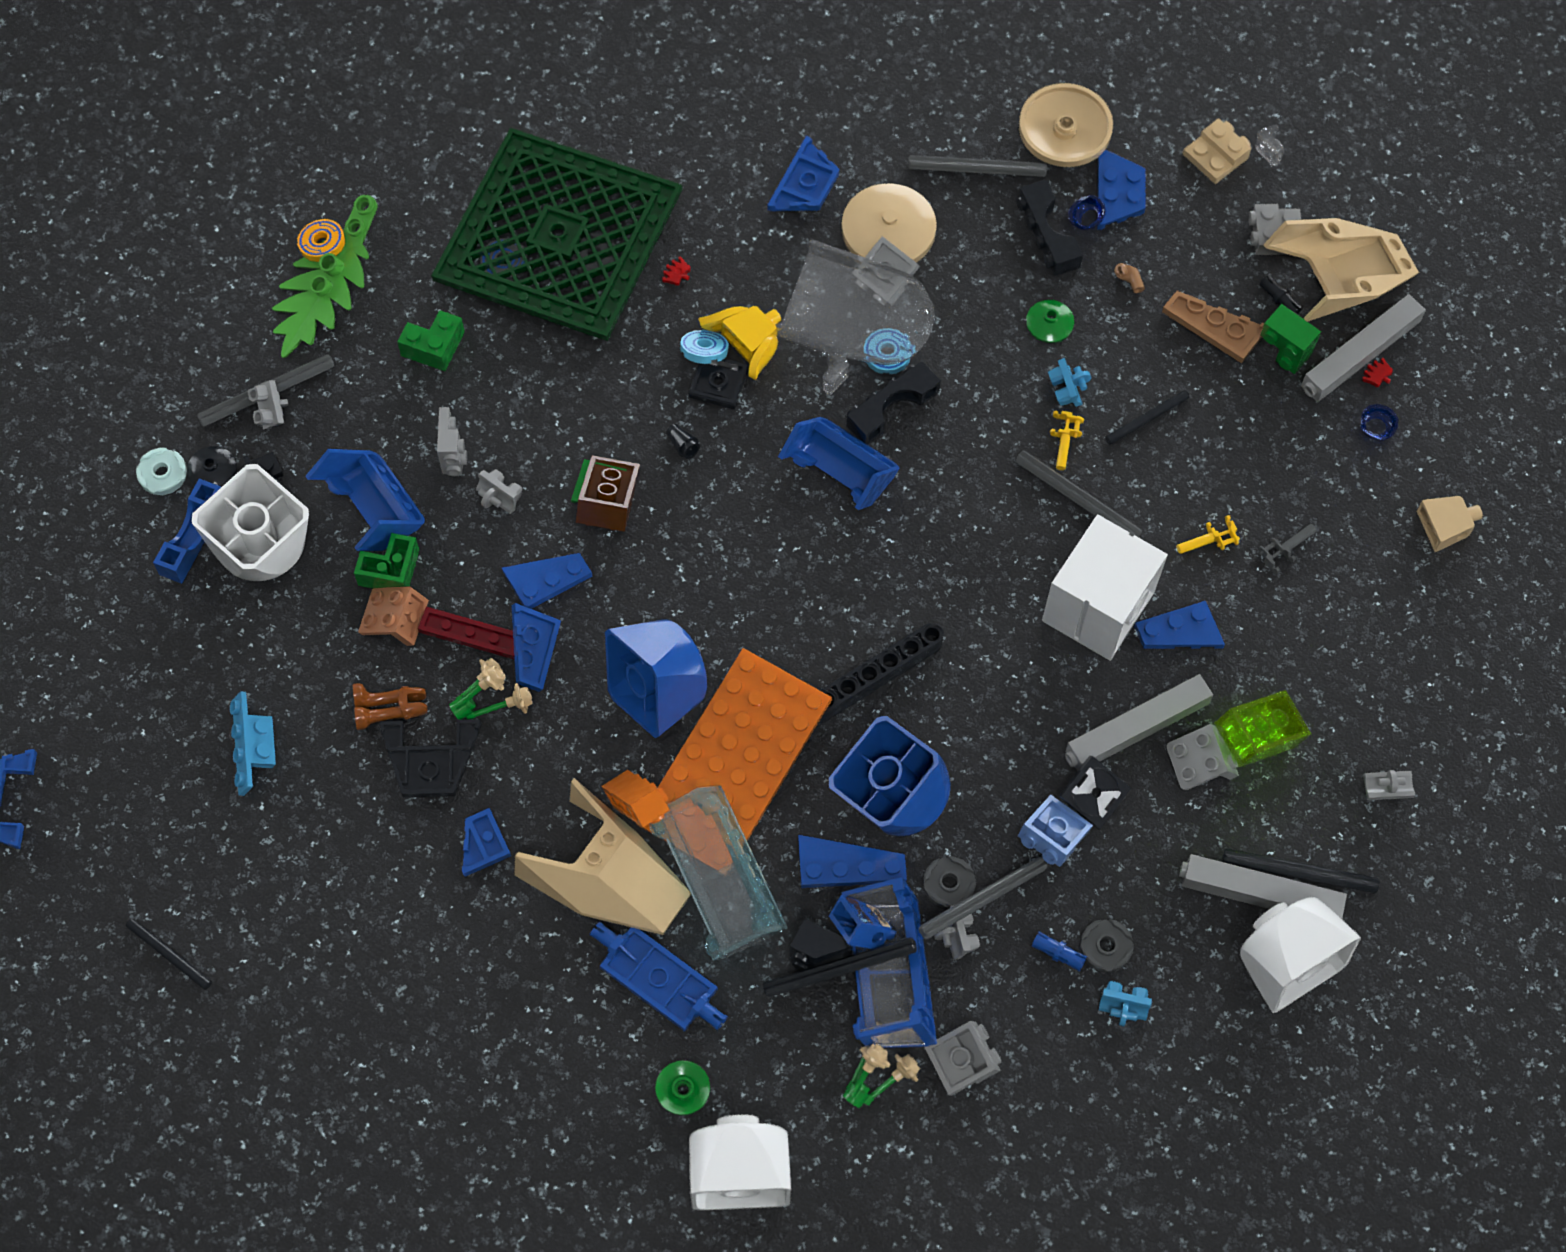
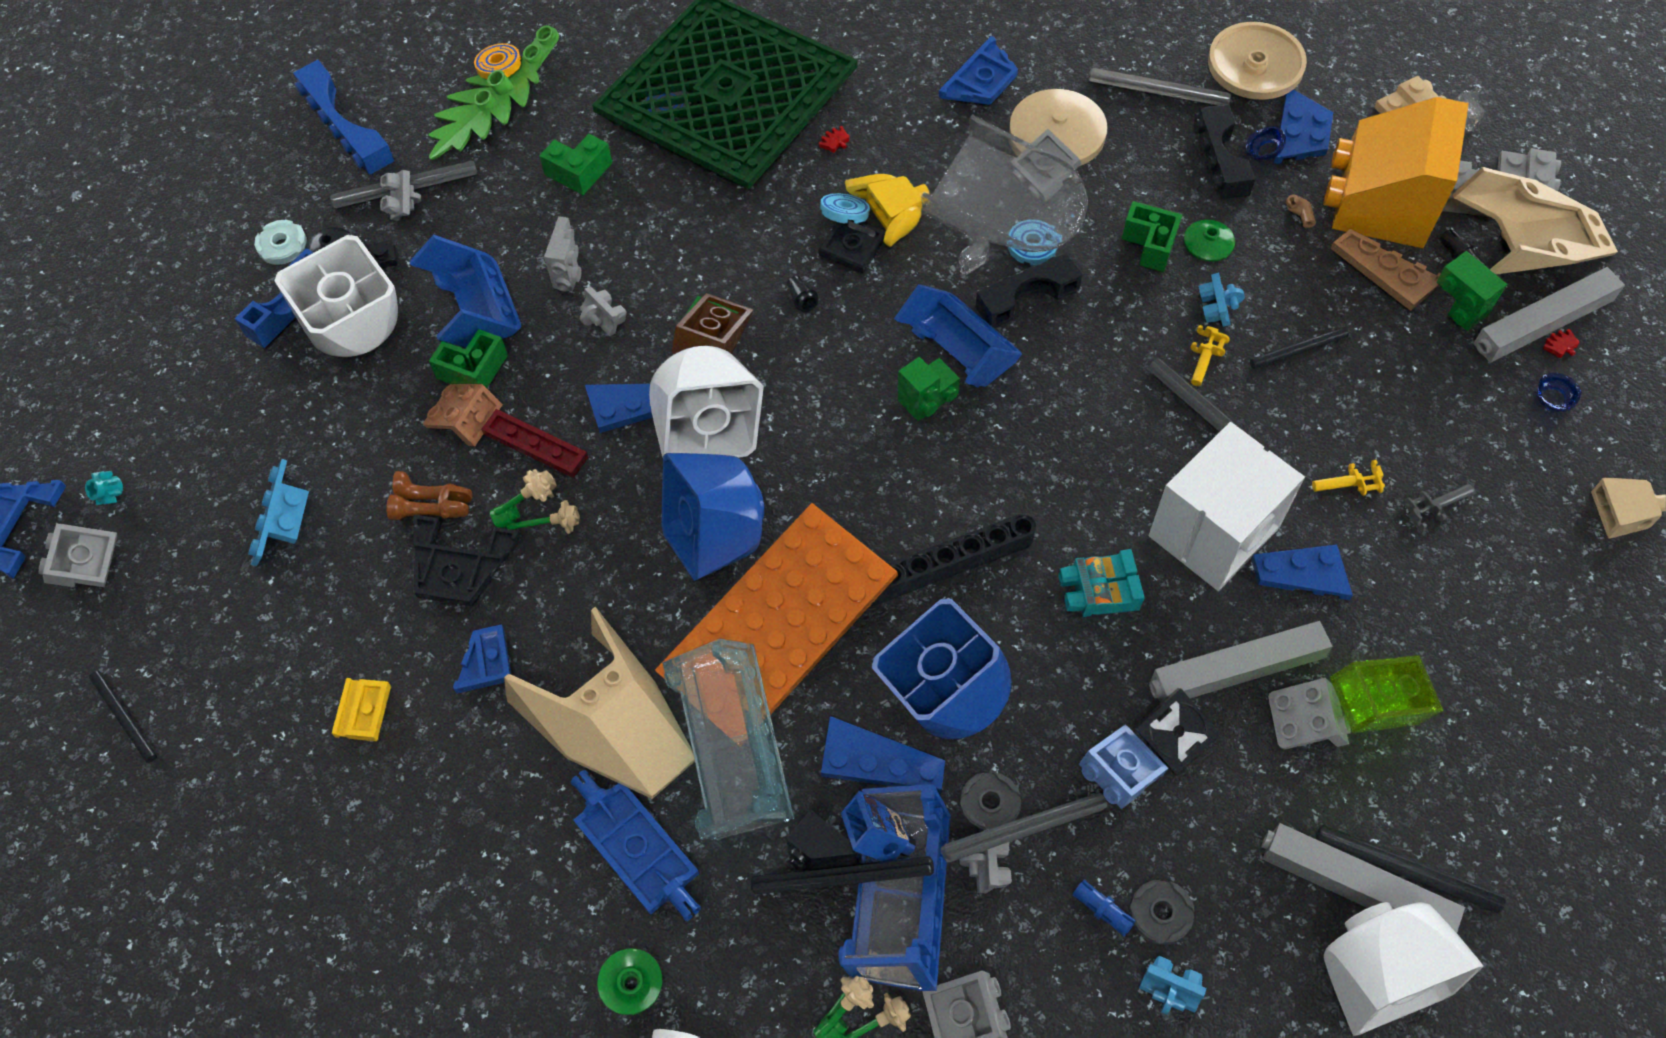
camera: 15 degrees right, 5 degrees down
blue wing [512,603,561,692] -> none
orange brick [601,770,670,827] -> none
light grey hips [1363,770,1415,800] -> none
none -> light grey plate [39,523,117,587]
none -> teal gear [85,471,123,505]
none -> blue arch [293,60,394,175]
none -> yellow plate [332,678,391,741]
none -> white piece [649,346,764,457]
none -> green brick [898,357,960,421]
none -> teal hips [1058,549,1145,617]
none -> green brick [1122,201,1182,272]
none -> light orange slope [1323,97,1469,248]
none -> light grey plate [1497,148,1561,191]

